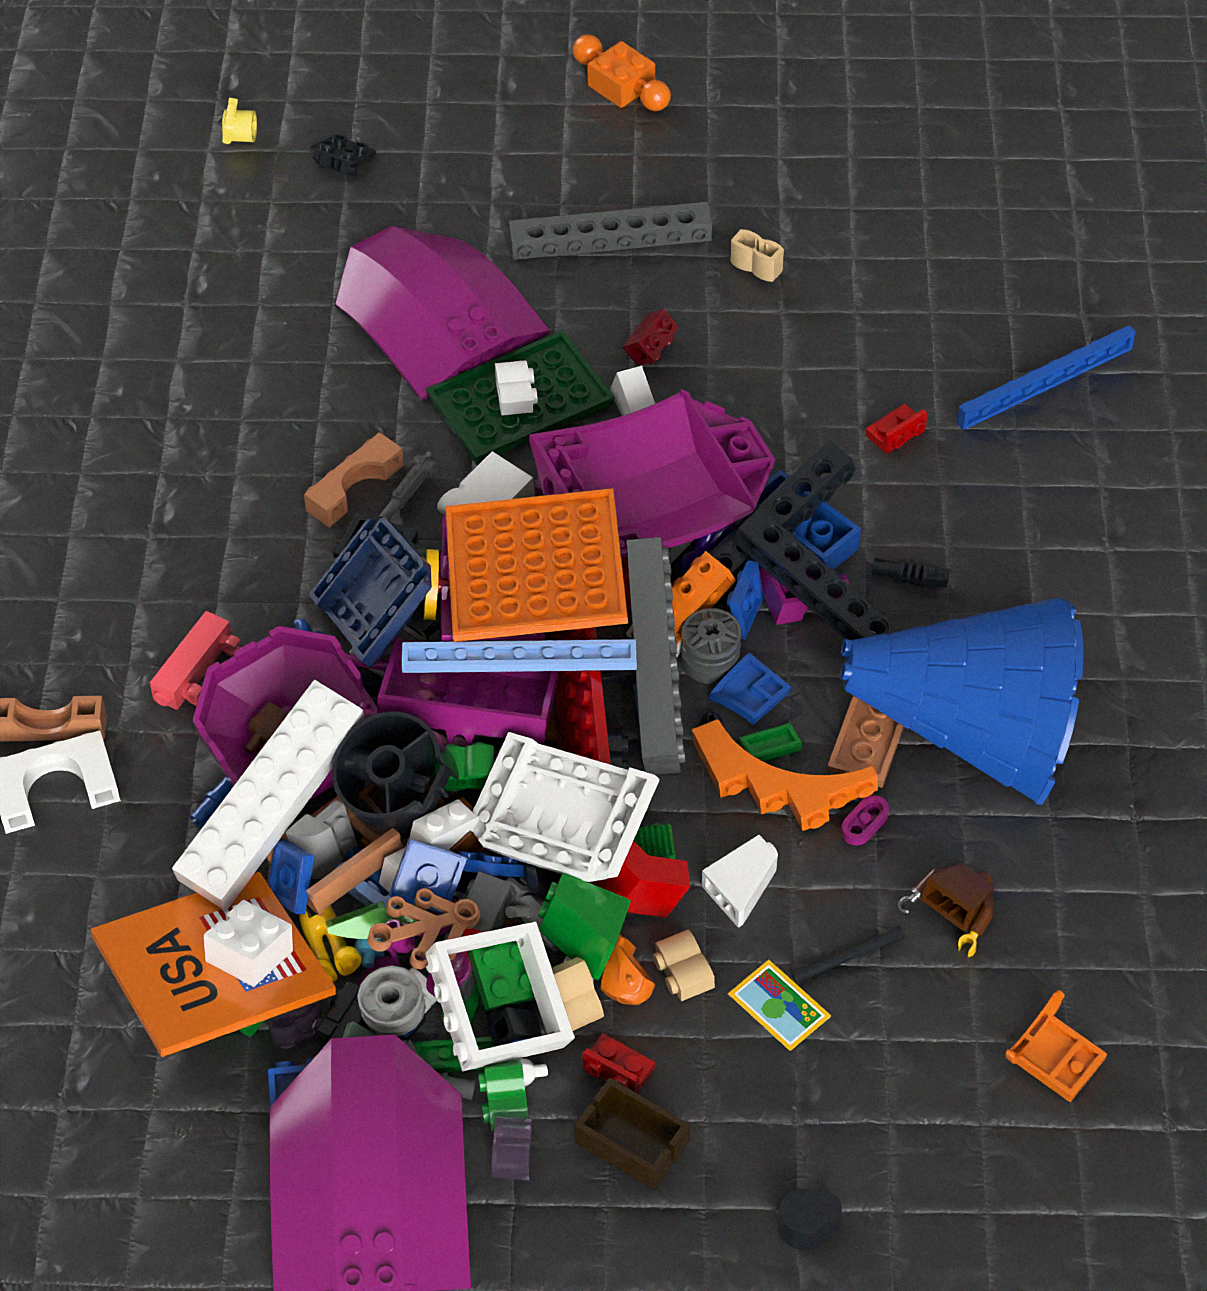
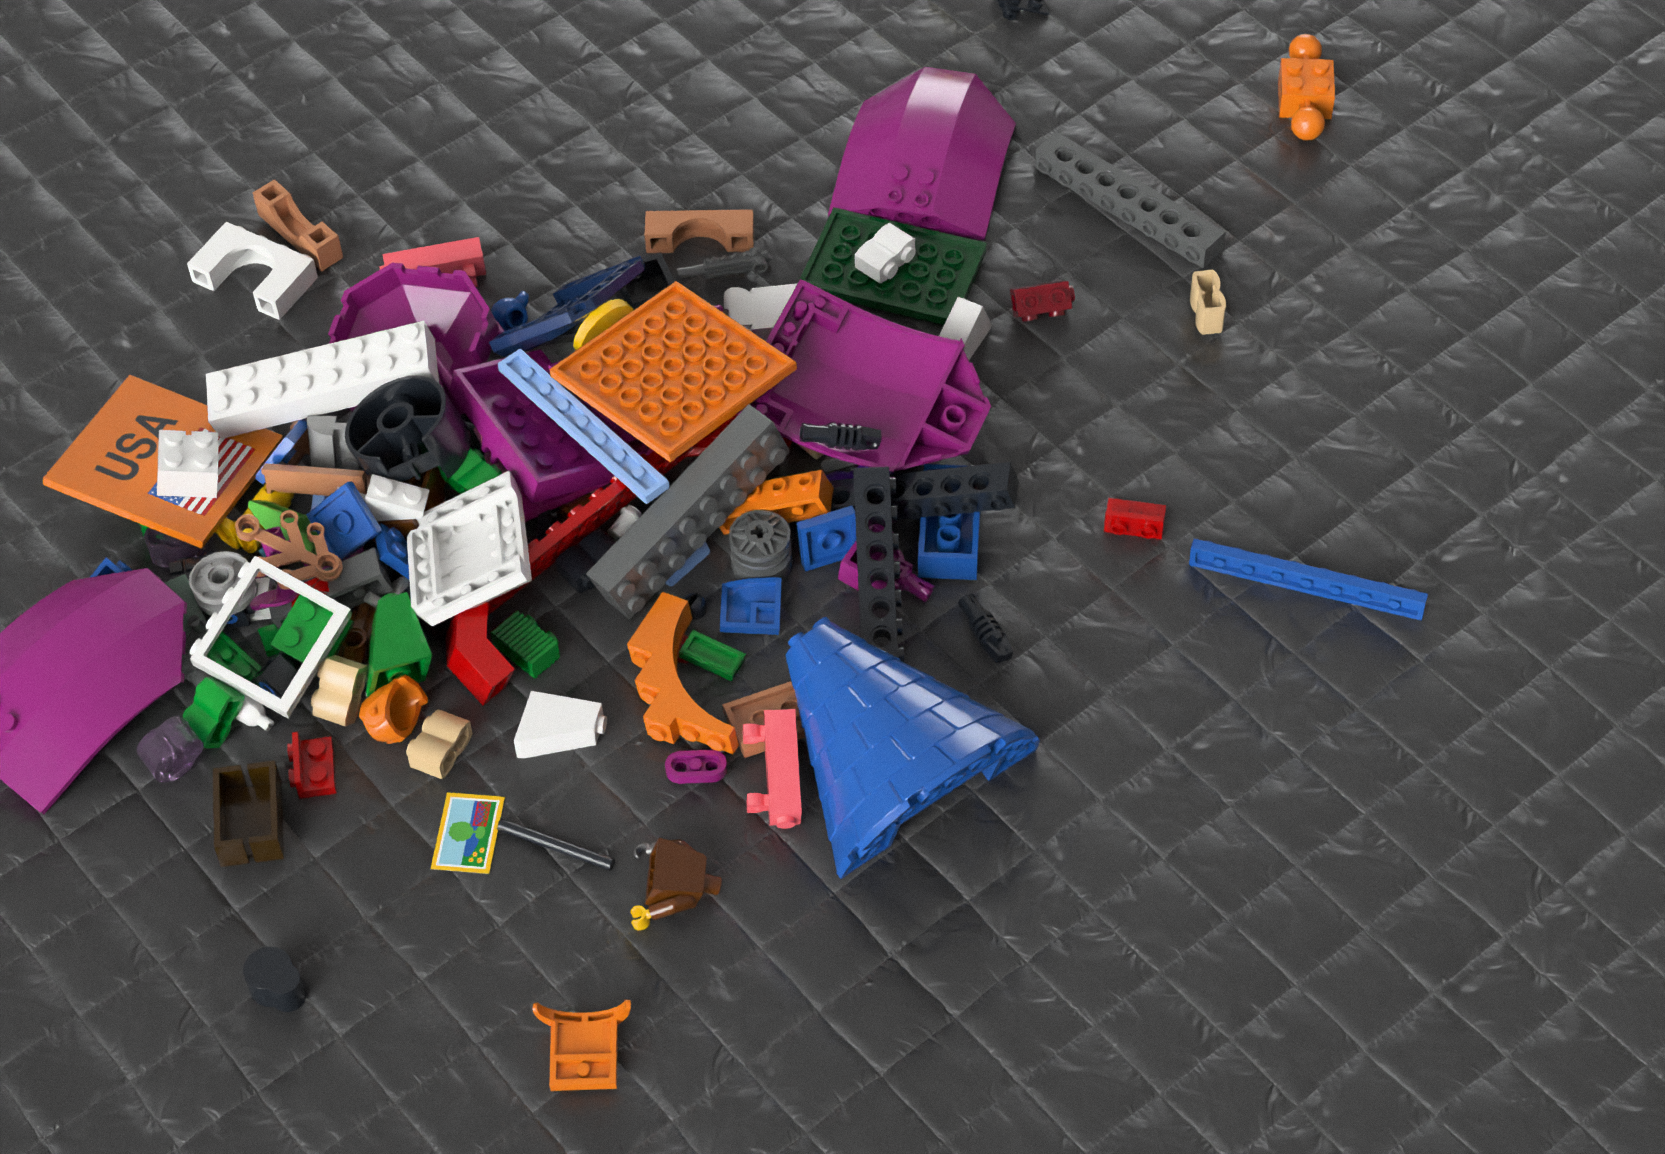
camera: 50 degrees right, 0 degrees up
none -> coral brick [743,709,802,829]
none -> black hinge [799,422,882,451]

